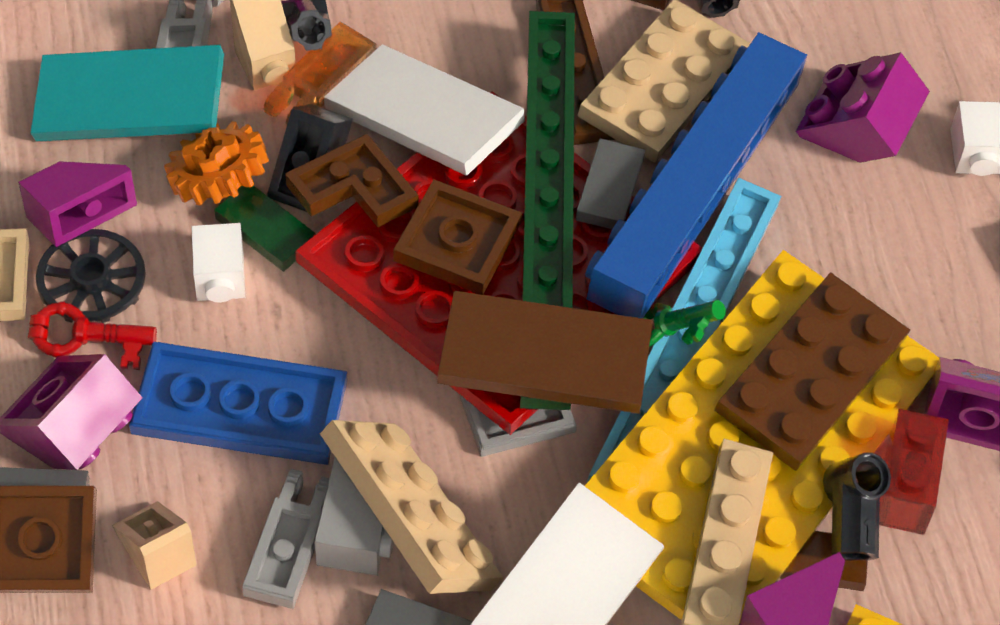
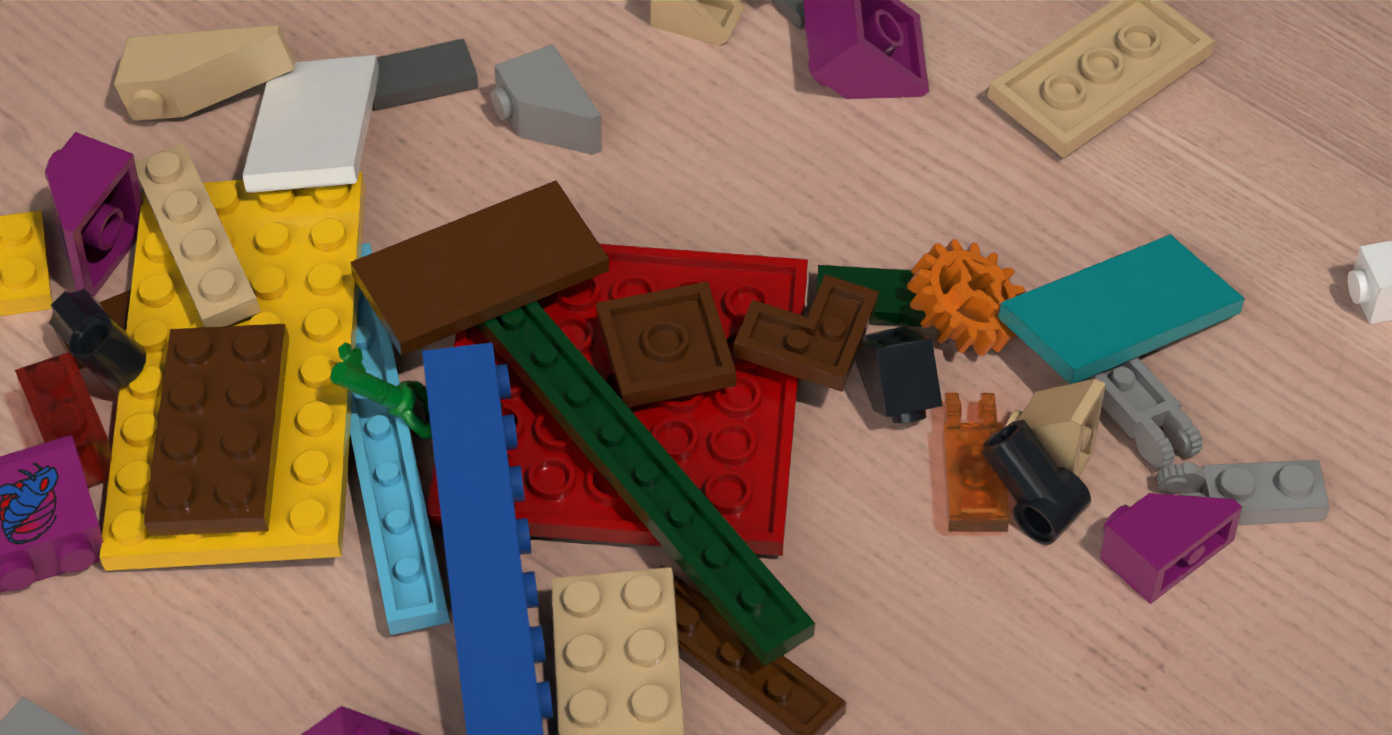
camera: 145 degrees right, 5 degrees down
magenta slope [18,161,137,247] -> none
red piece [28,301,157,370] -> none
black wheel [36,229,146,323] -> none
blue tile [129,341,348,465] -> none
white brick [192,223,246,302] -> none
light grey hinge [242,469,330,609] -> none
tan plate [320,420,503,594] -> none
white tile [323,44,525,176] -> none
dark grey tile [576,138,645,229] -> none

